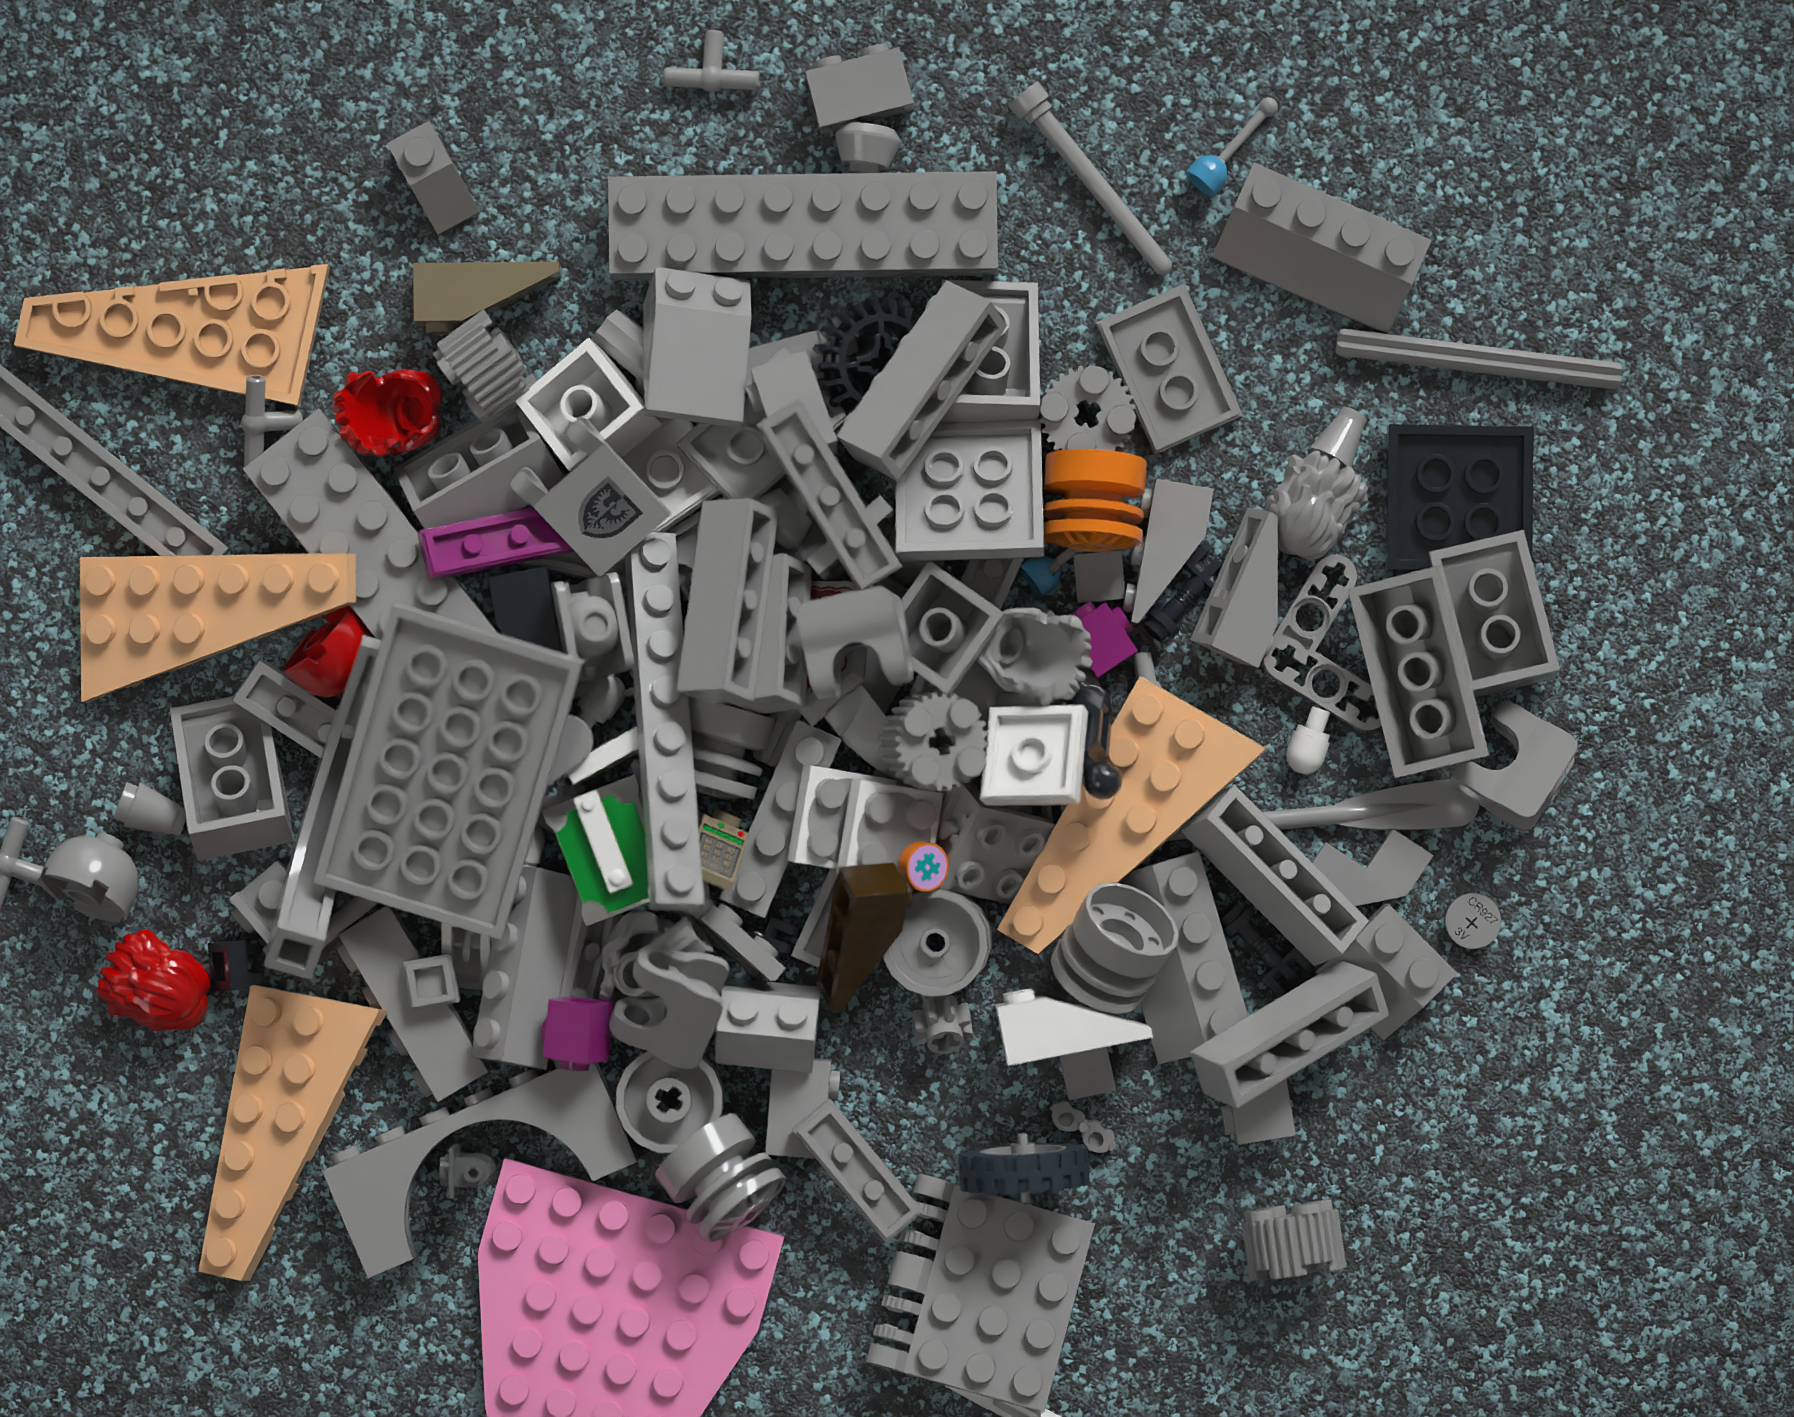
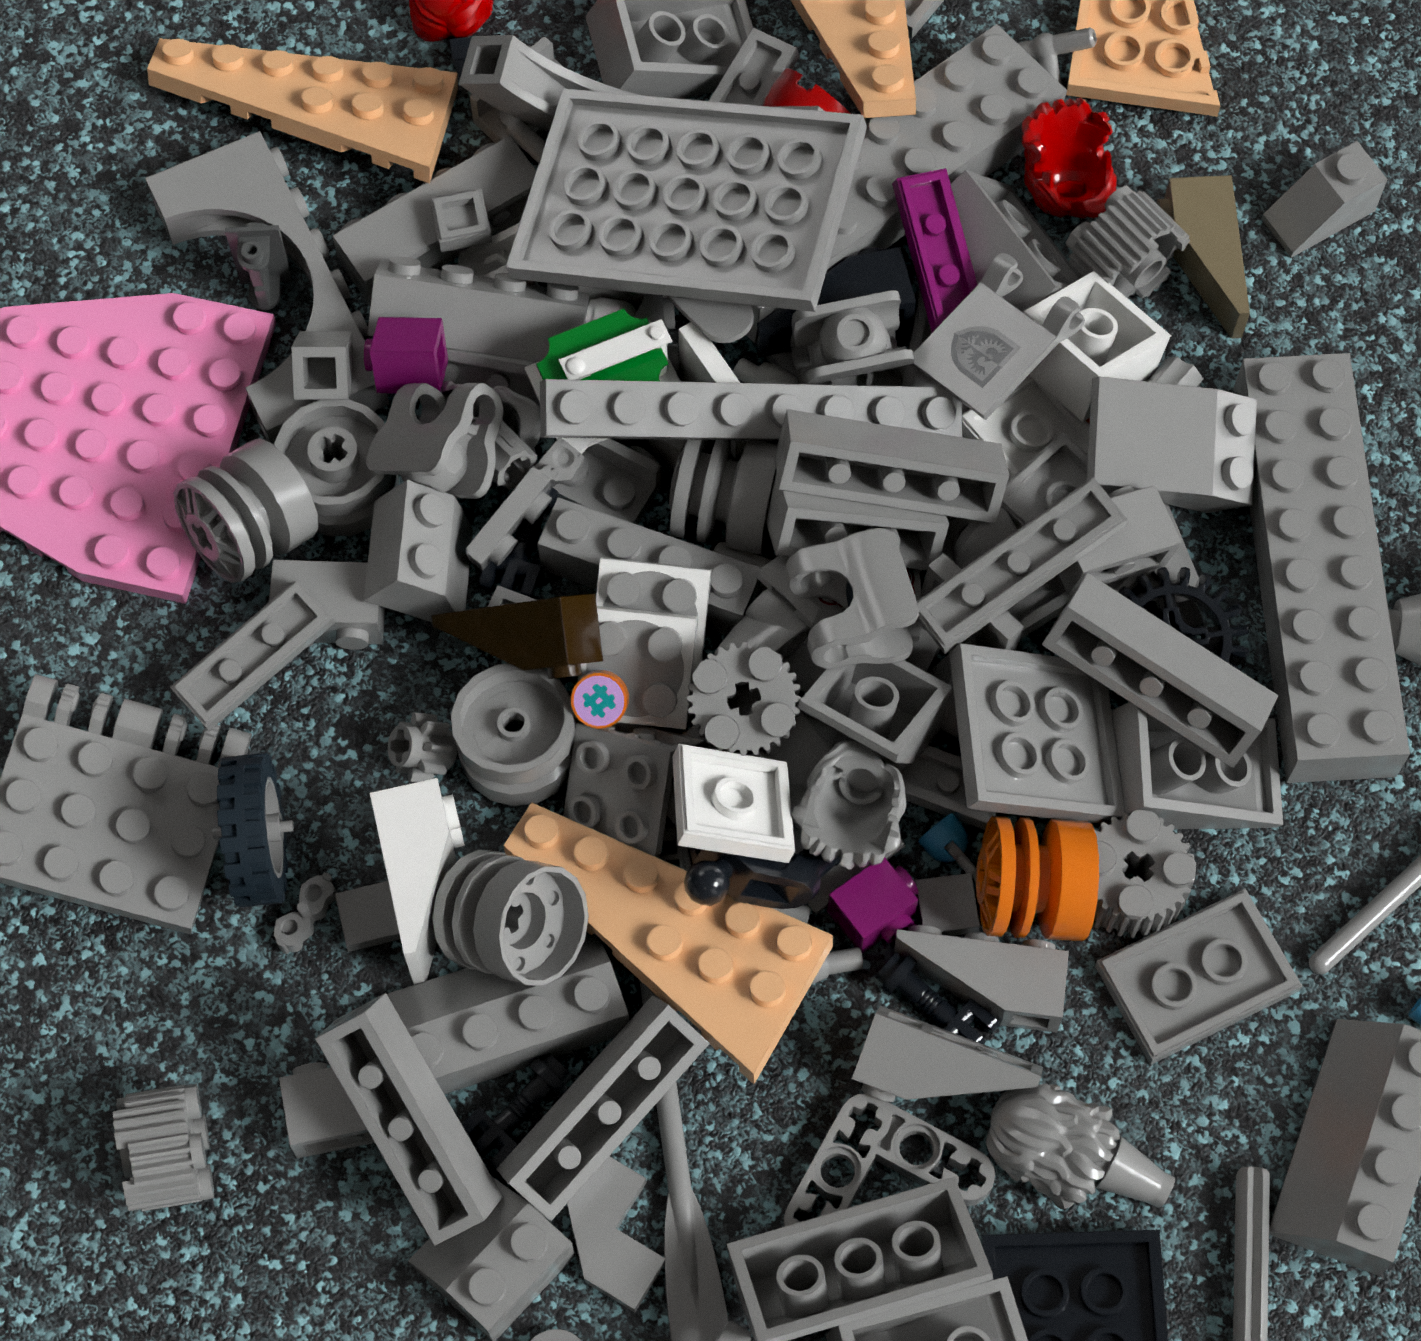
camera: 90 degrees right, 20 degrees down
slope [698,808,749,891] -> none
white cylinder [1286,706,1330,774] -> none
none -> light grey brick [291,331,353,400]

